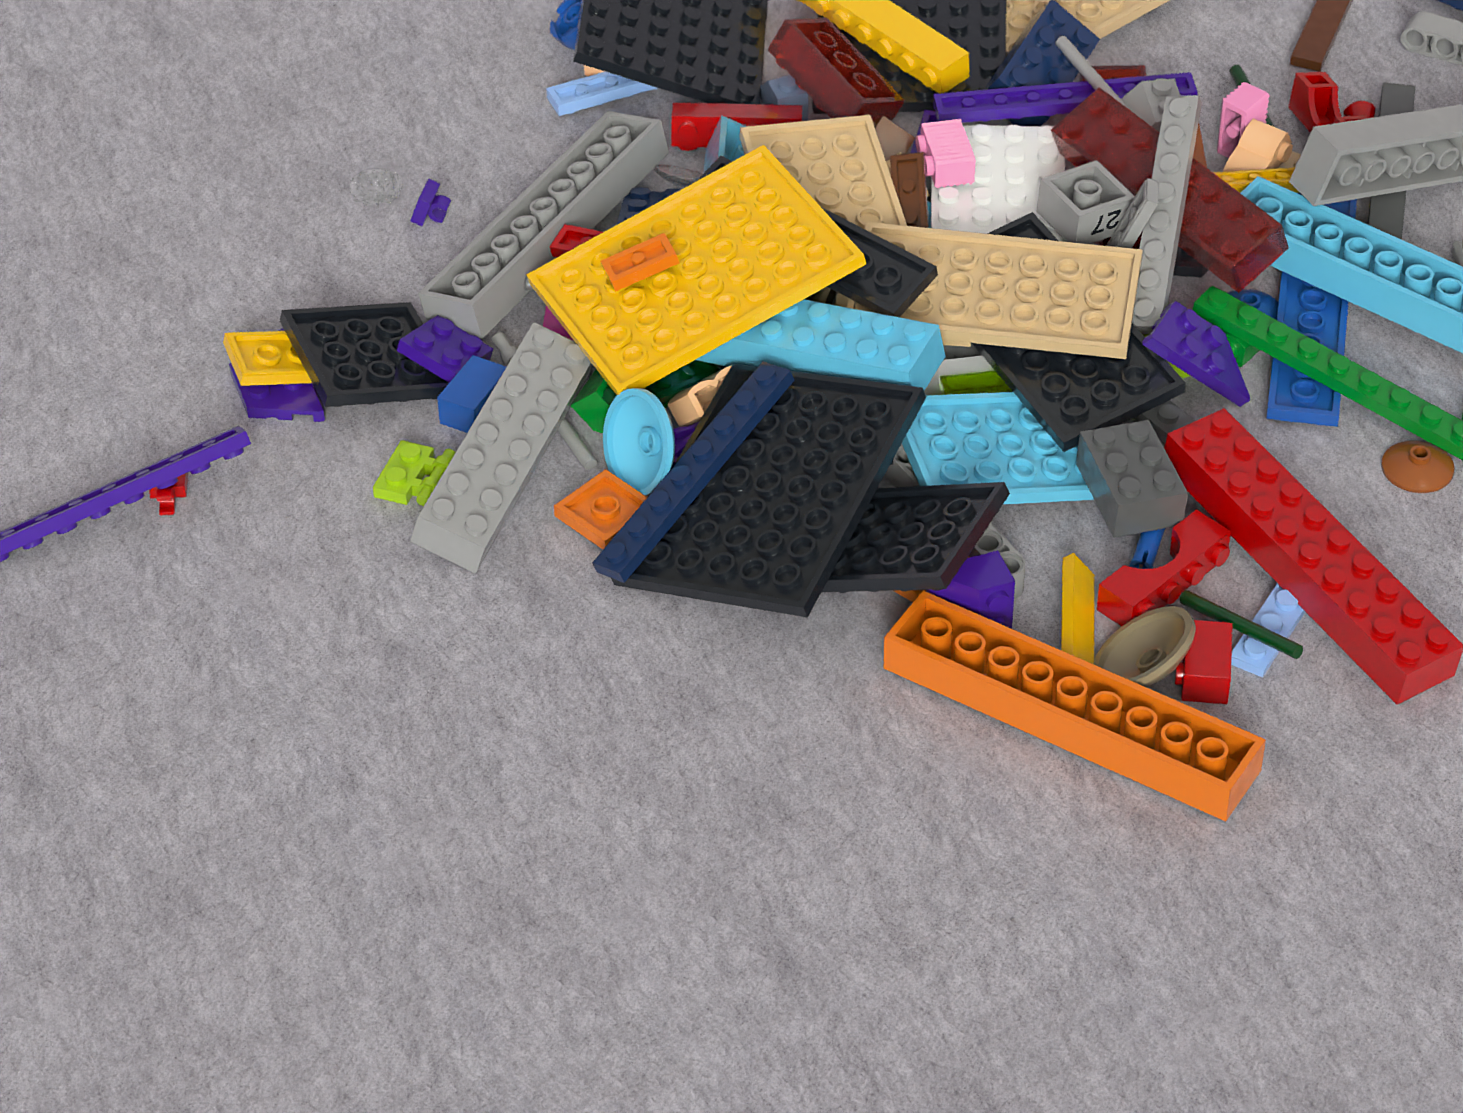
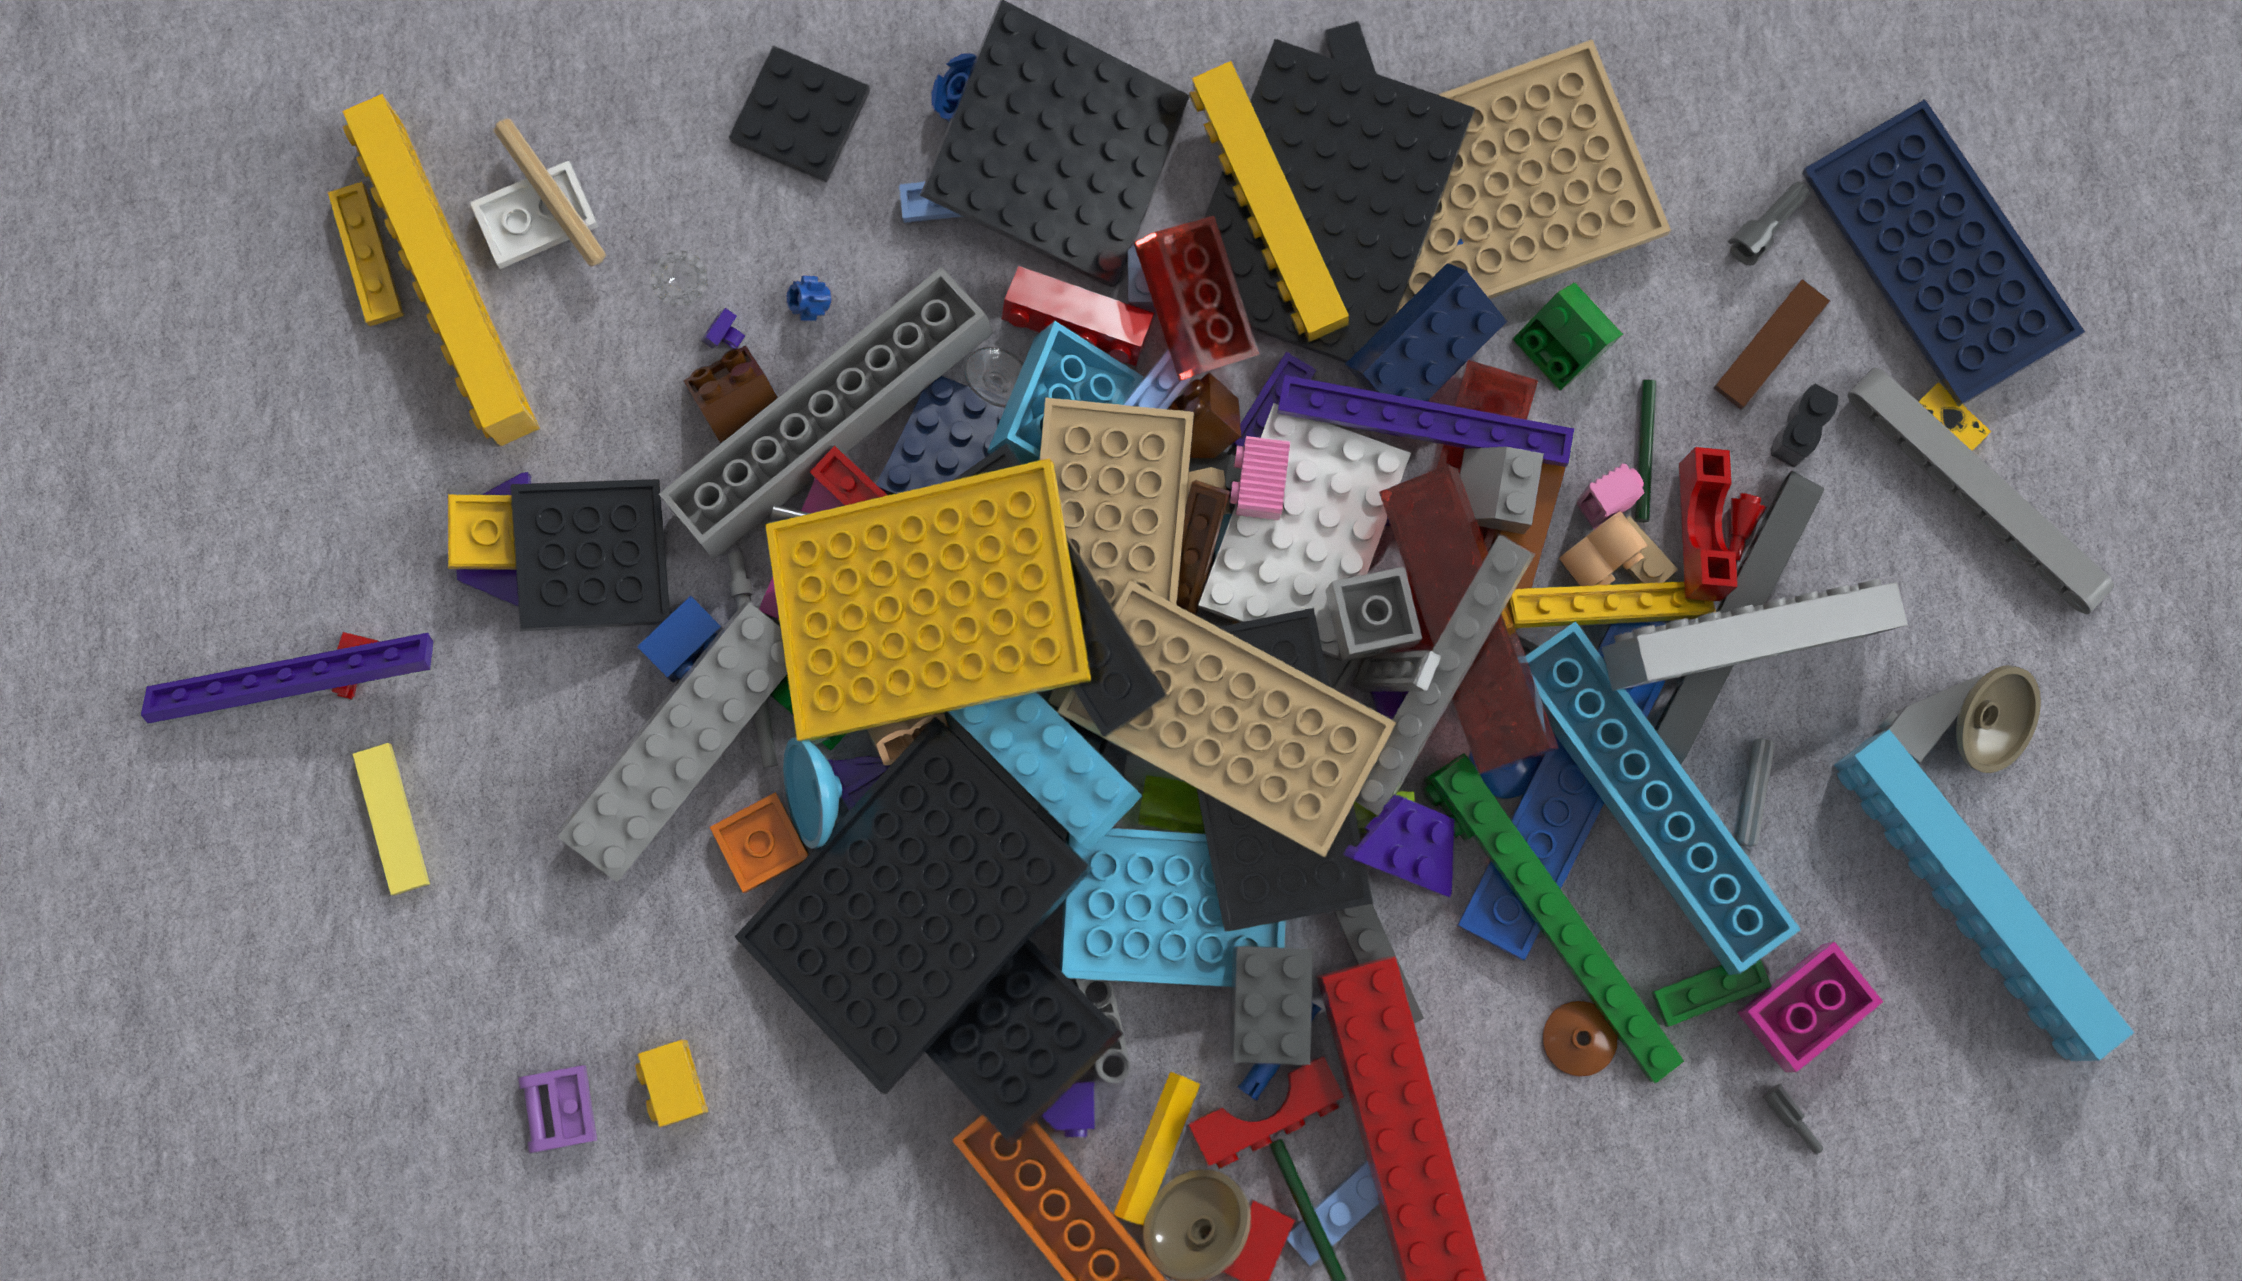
camera: 15 degrees right, 35 degrees up
lime plate [373,440,456,507] -> none
dark purple plate [396,315,493,383] -> none
dark blue plate [592,361,794,583] -> none
orange plate [600,233,679,292] -> none
light grey bar [1056,36,1131,120] -> none
none -> yellow plate [328,182,404,326]
none -> yellow brick [342,94,540,447]
none -> light yellow tile [353,743,430,896]
none -> white plate [470,160,599,269]
none -> tan axle [494,118,606,266]
none -> medium lavender plate [518,1065,597,1153]
none -> yellow brick [635,1040,709,1127]
none -> reddish brown slope [683,345,778,443]
none -> black plate [729,45,870,183]
none -> blue gear [786,275,831,321]
none -> green slope [1512,282,1623,391]
none -> black brick [1771,383,1838,467]

